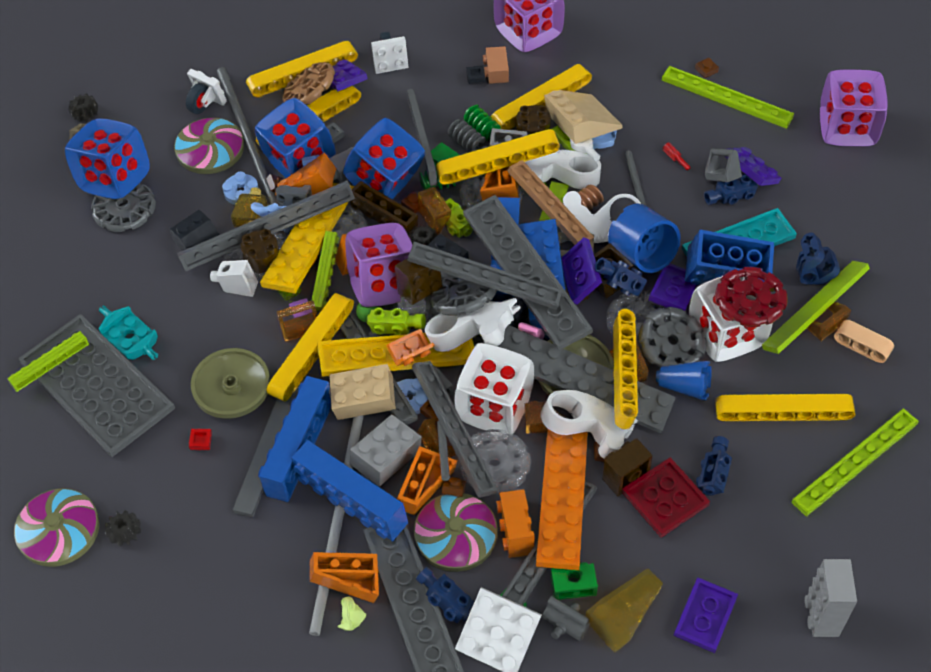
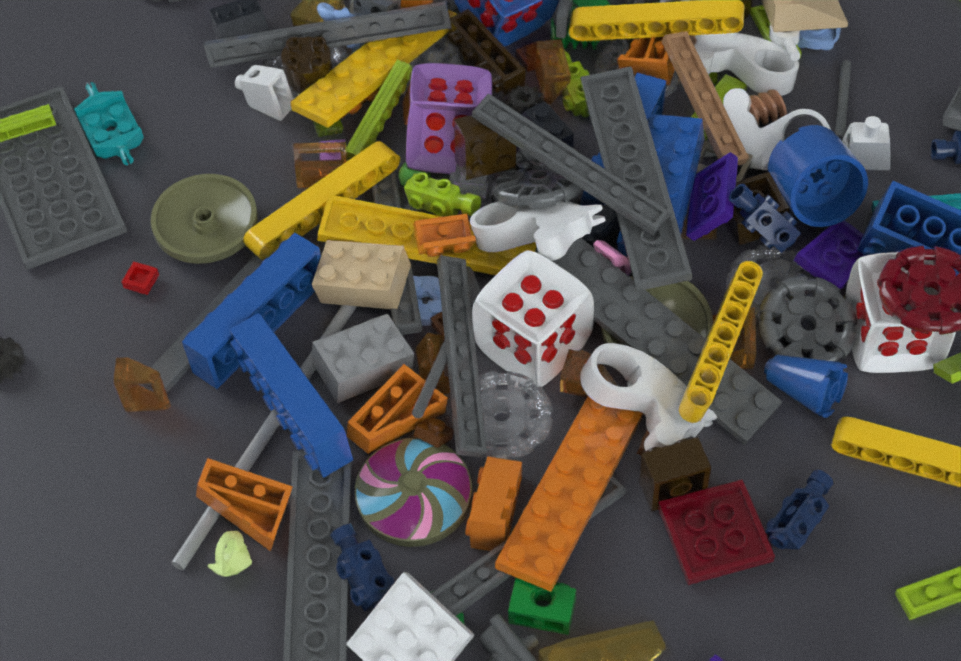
camera: 20 degrees right, 0 degrees up
red axle [662,142,690,170] -> none
none -> clear orange tile [113,357,171,412]
none -> white torso [842,116,890,170]

